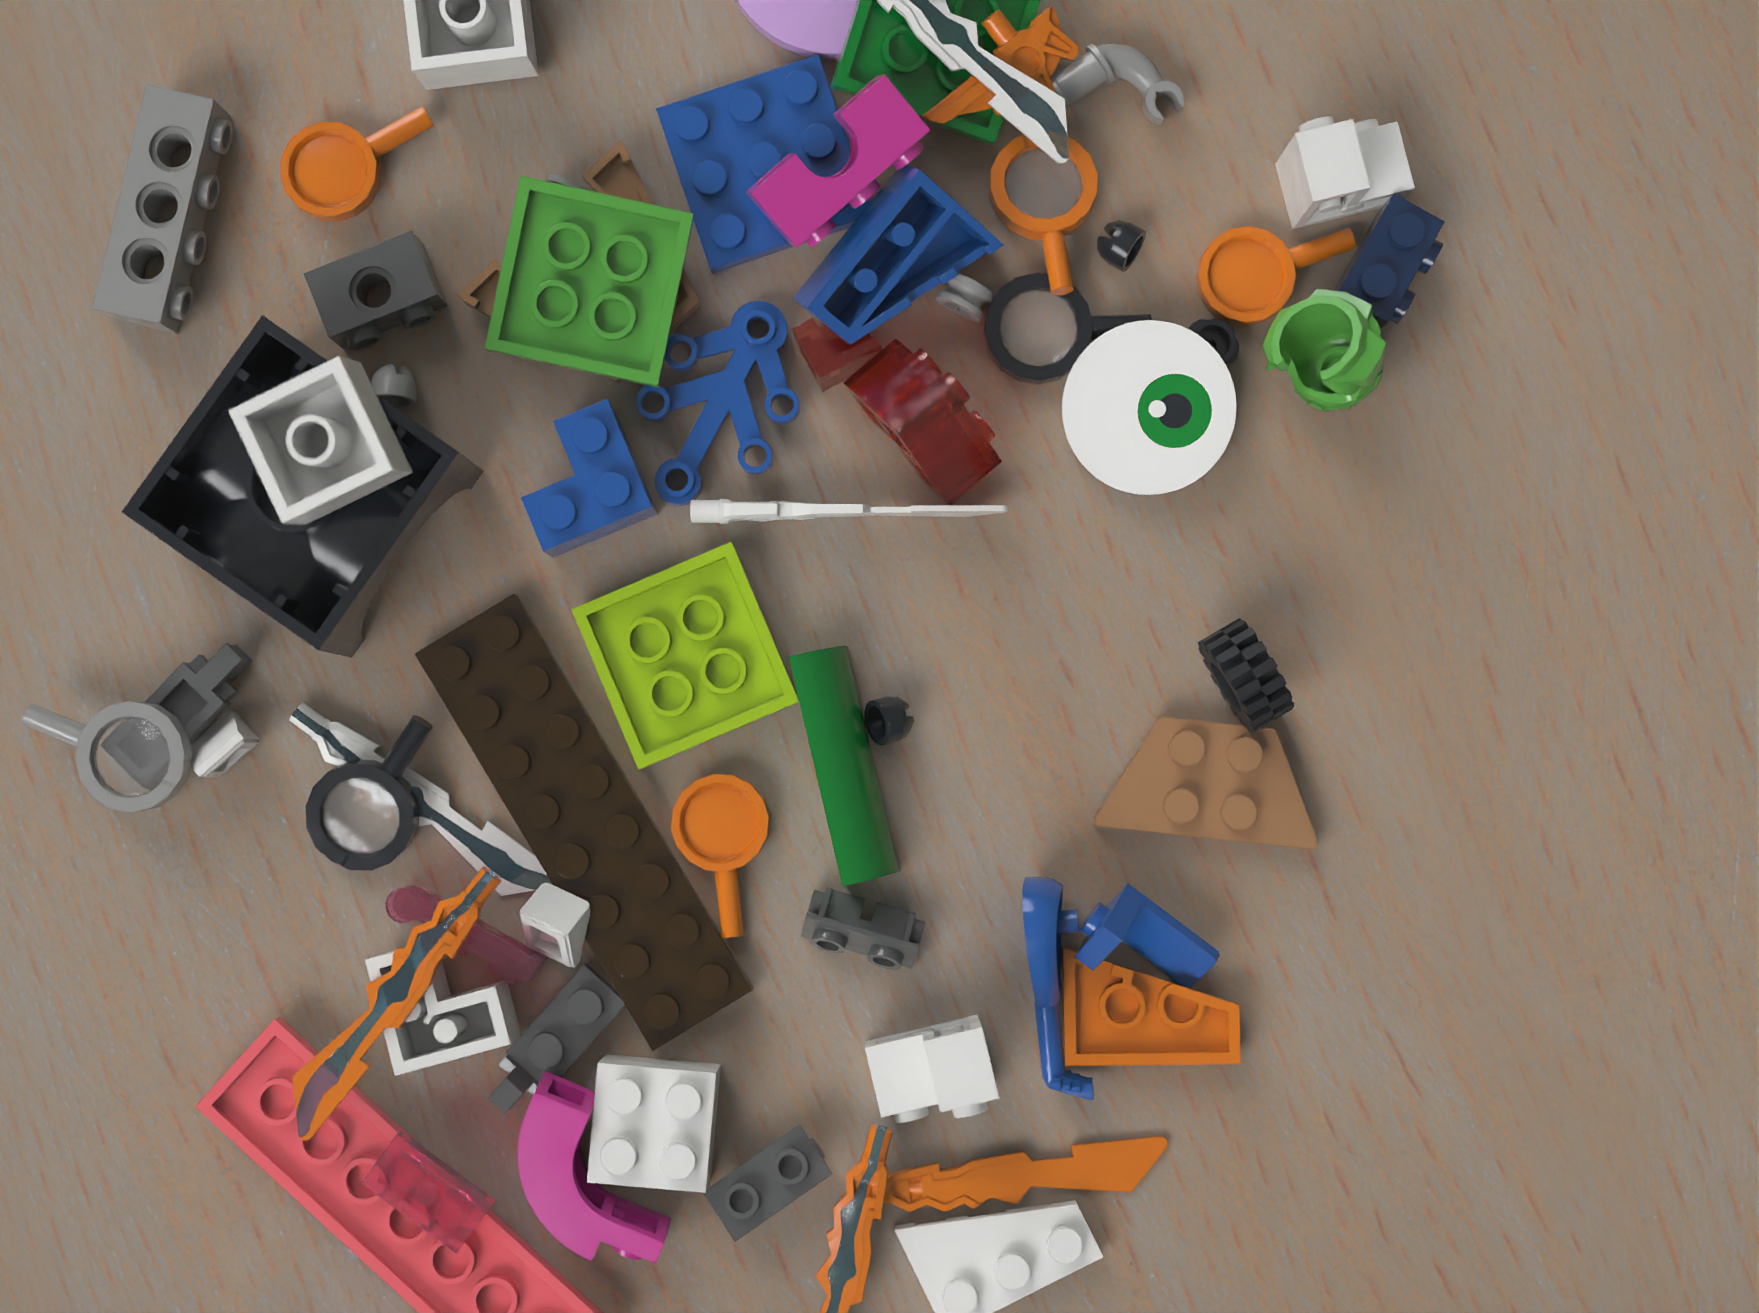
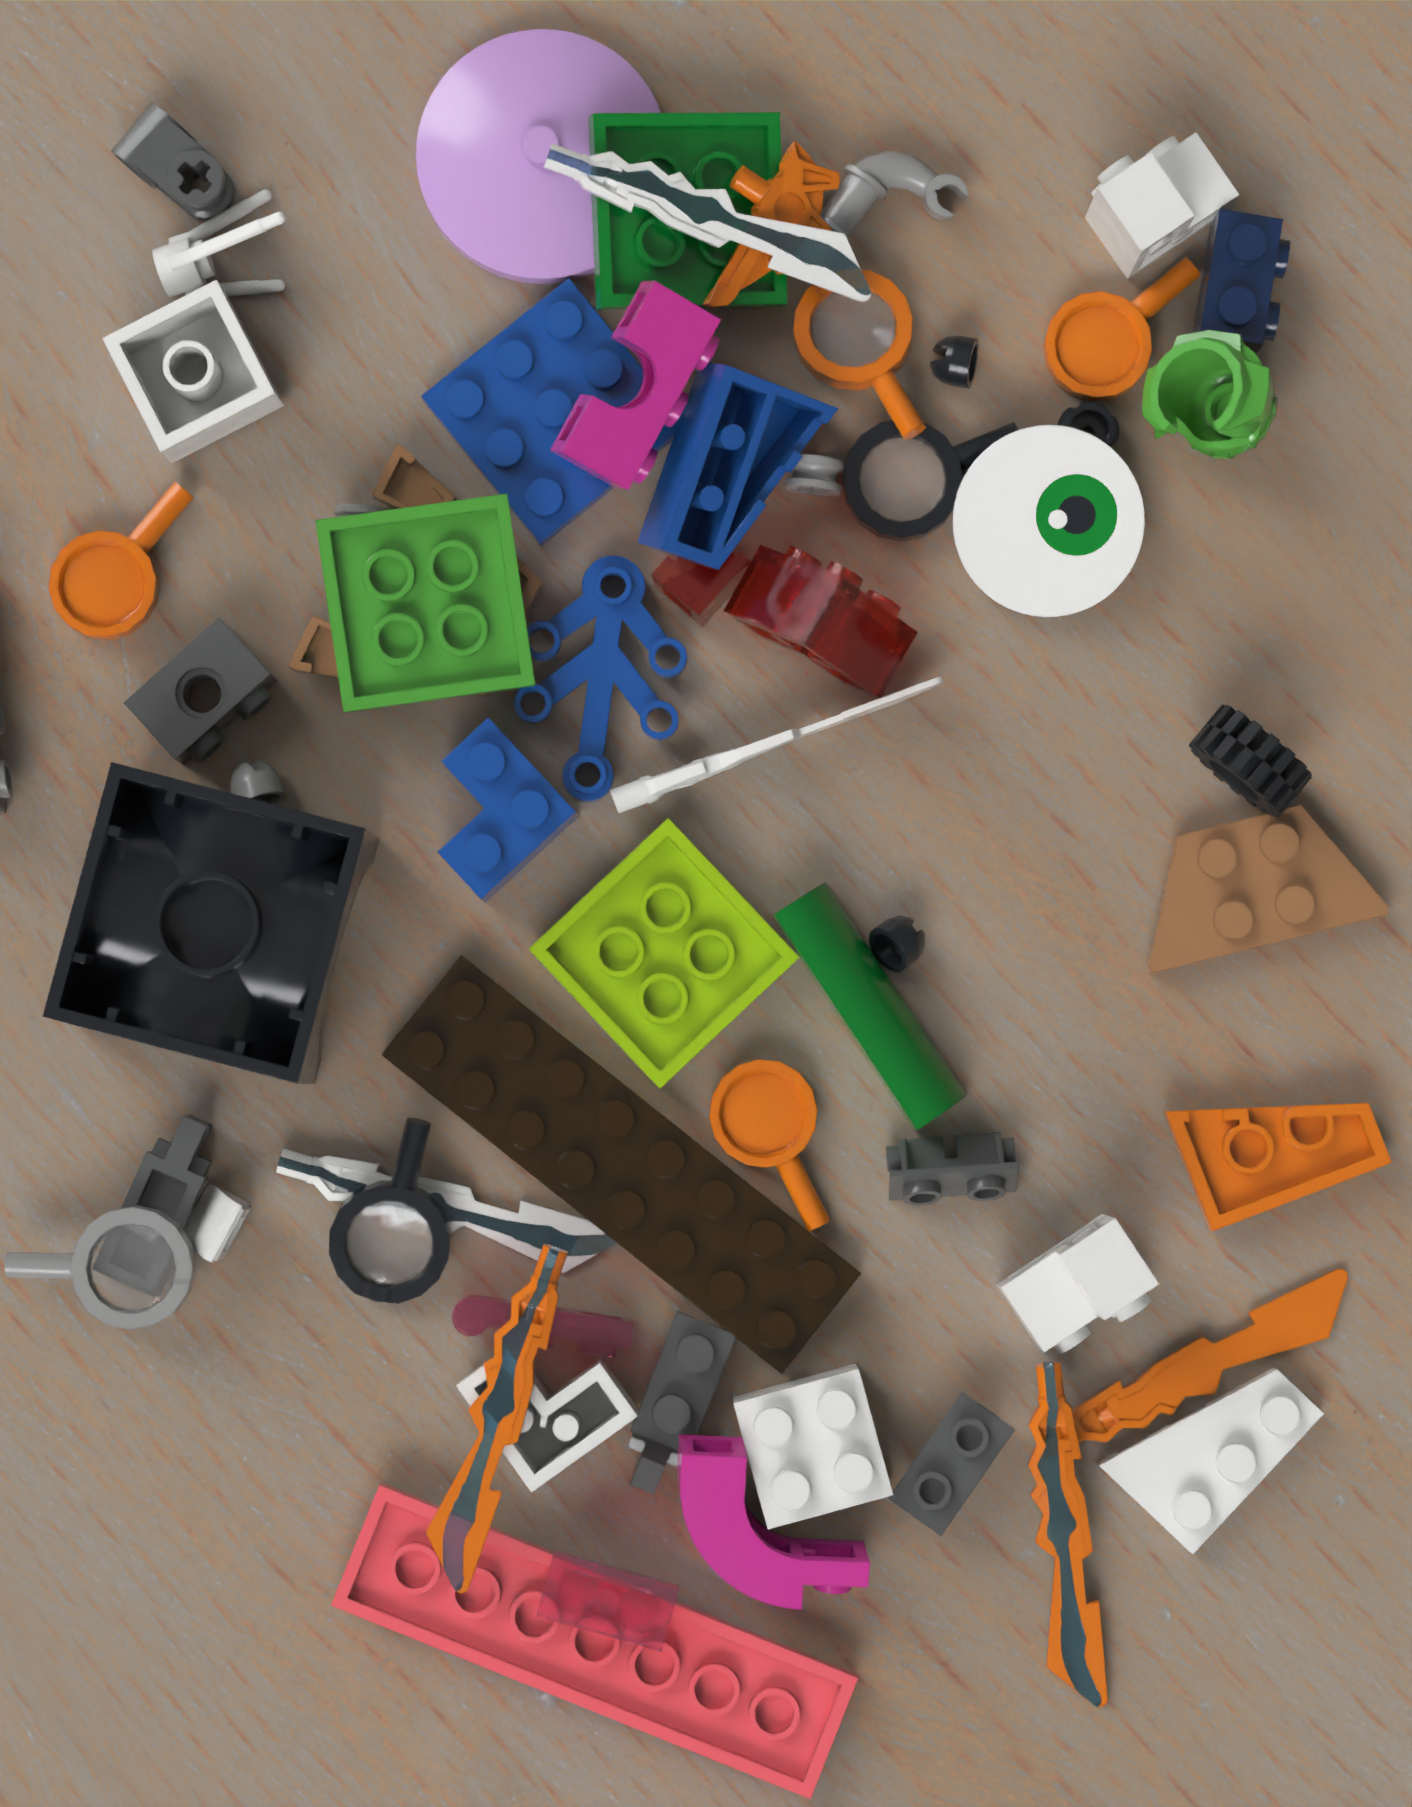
camera: 20 degrees left, 0 degrees up
white brick [228,356,413,525] -> none
white slope [519,883,590,968] -> none
blue piece [1022,877,1095,1100] -> none
blue bracket [1074,883,1220,988] -> none

